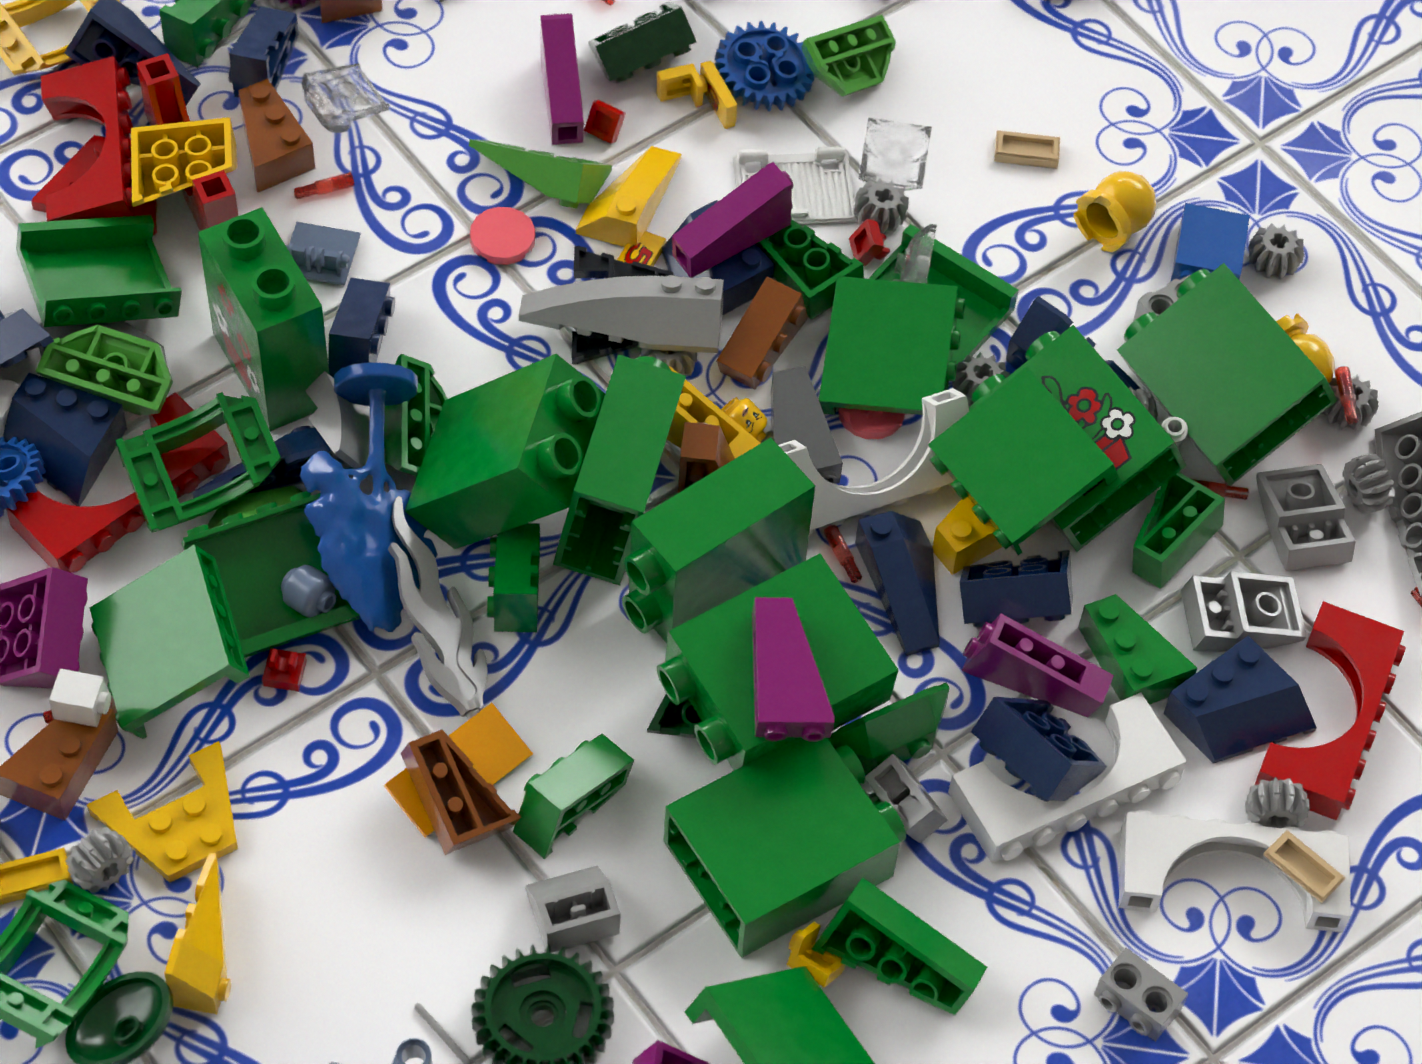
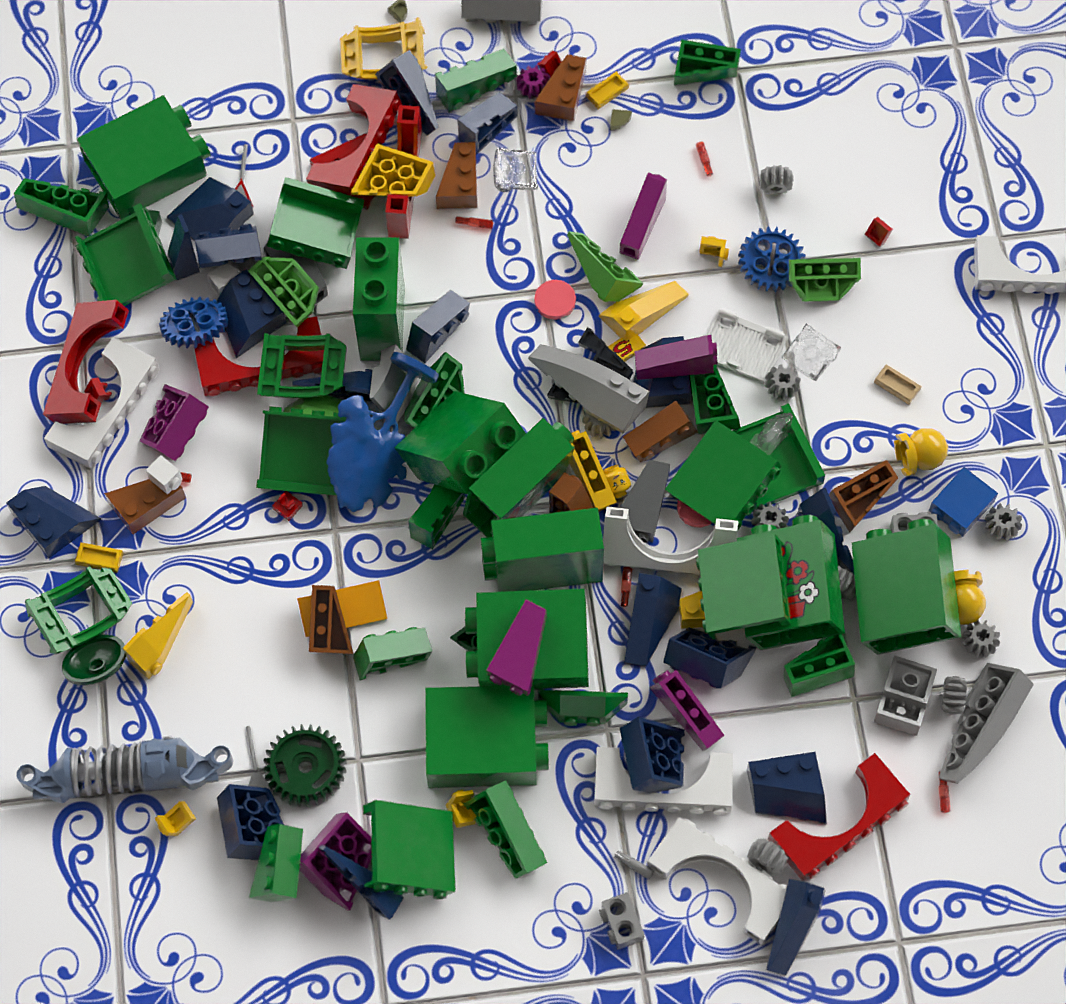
camera: 35 degrees right, 10 degrees up
light grey gear [65,827,134,893] -> none
yellow wing [86,741,238,882] -> none
panel [89,545,250,739] -> none
sand blue head [281,565,336,618] -> none
sand blue hinge [286,222,361,285] -> none
light grey piece [388,496,487,720] -> none
light grey slope [525,866,621,953] -> none
red tile [584,99,626,144] -> none
dark green wedge [588,1,697,83] -> none
yellow tile [700,60,738,129] -> none
red tile [848,219,891,266] -> none
light grey brick [865,754,948,843] -> none
green wedge [1078,594,1198,705] -> none
white pin [1161,417,1188,449] -> none
light grey slope [1181,571,1307,651] -> none
clear red pin [1192,479,1249,500] -> none
tan tile [1263,830,1346,903] -> none
clear red pin [1334,366,1359,425] -> none
none -> light grey pin [614,850,655,880]
none -> dark blue wedge [766,879,826,976]
none -> dark orange wedge [829,460,898,533]

